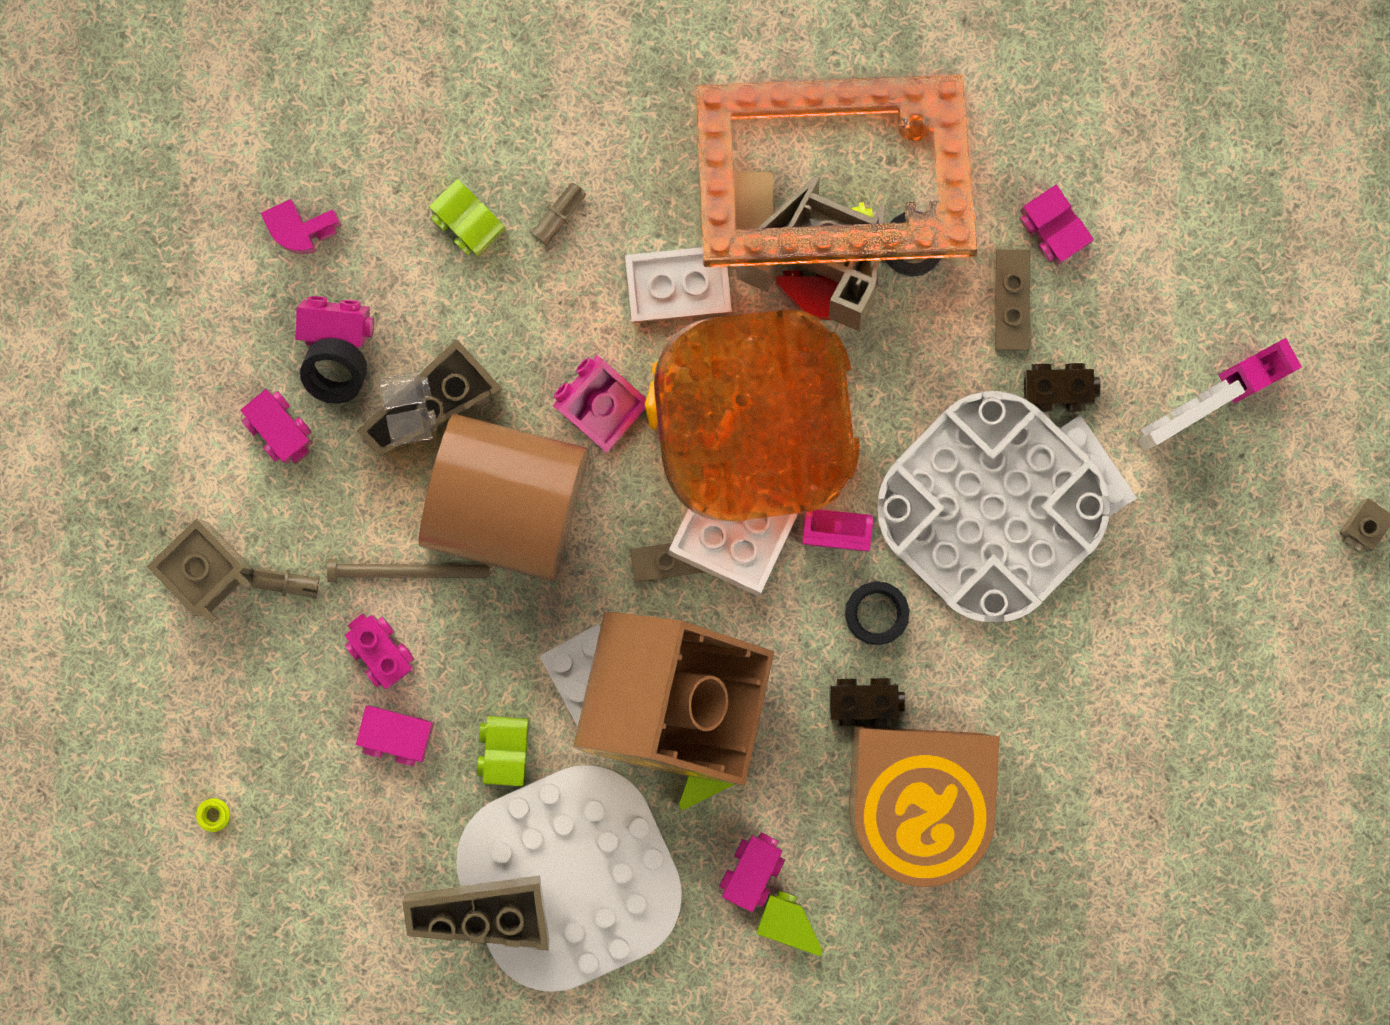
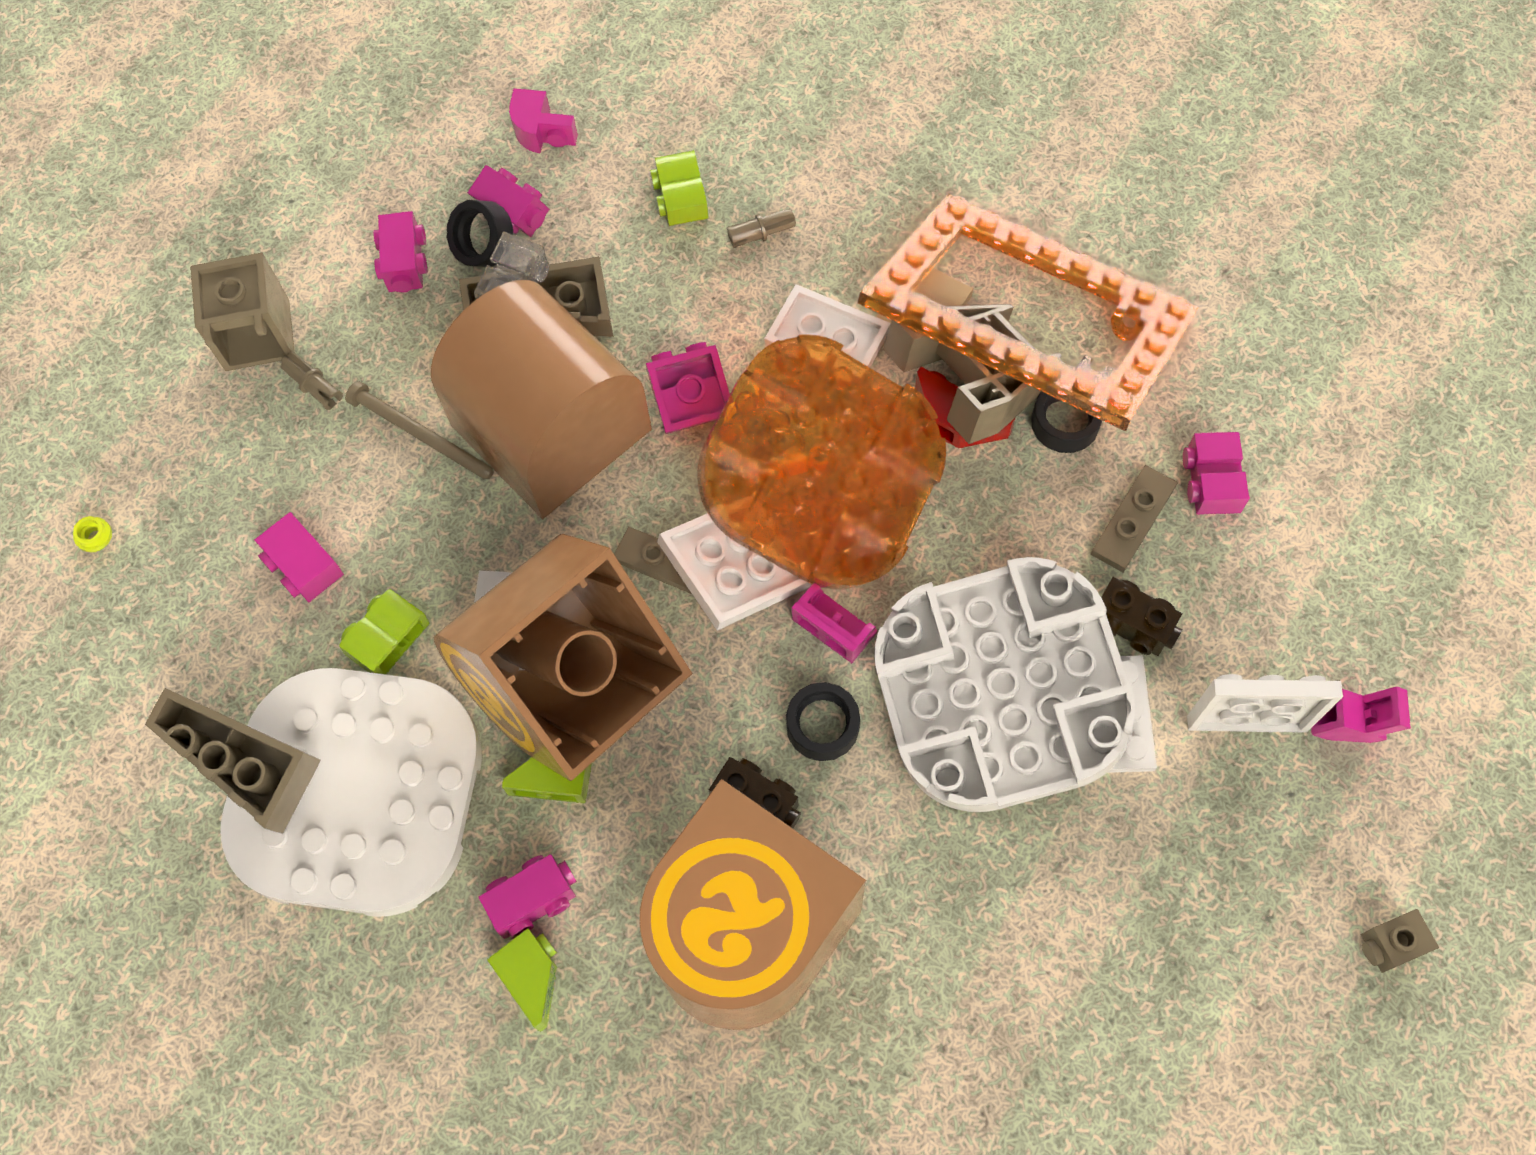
camera: 35 degrees right, 20 degrees down
dark pink brick [344,614,415,689] -> none

